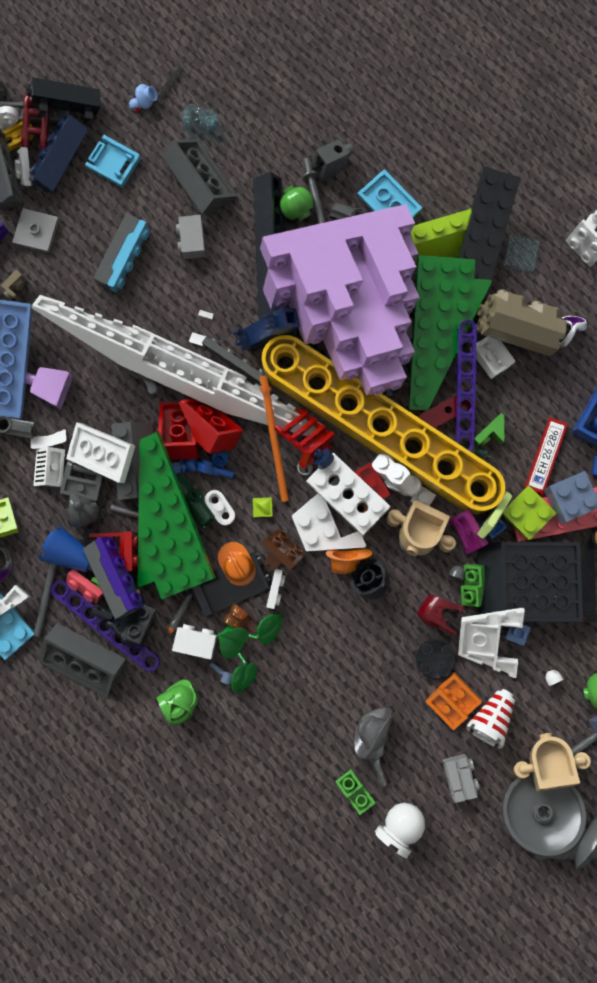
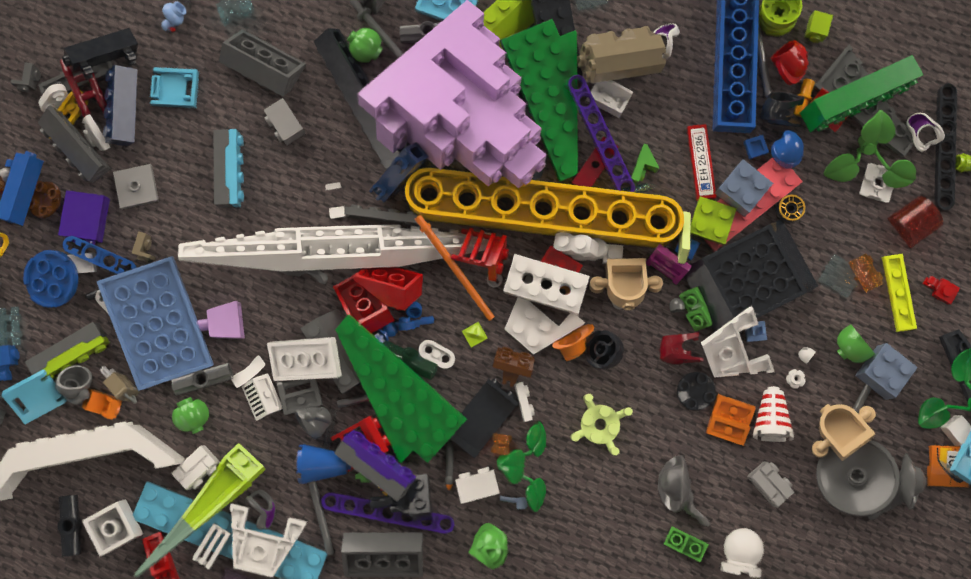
camera: 30 degrees left, 0 degrees up
coral plate [66,569,103,604] -> none
orange piece [218,542,256,586] -> none
dark blue tile [314,449,334,469] -> none
none -> yellowish green plate [570,394,633,455]
none -> white plate [786,369,805,388]

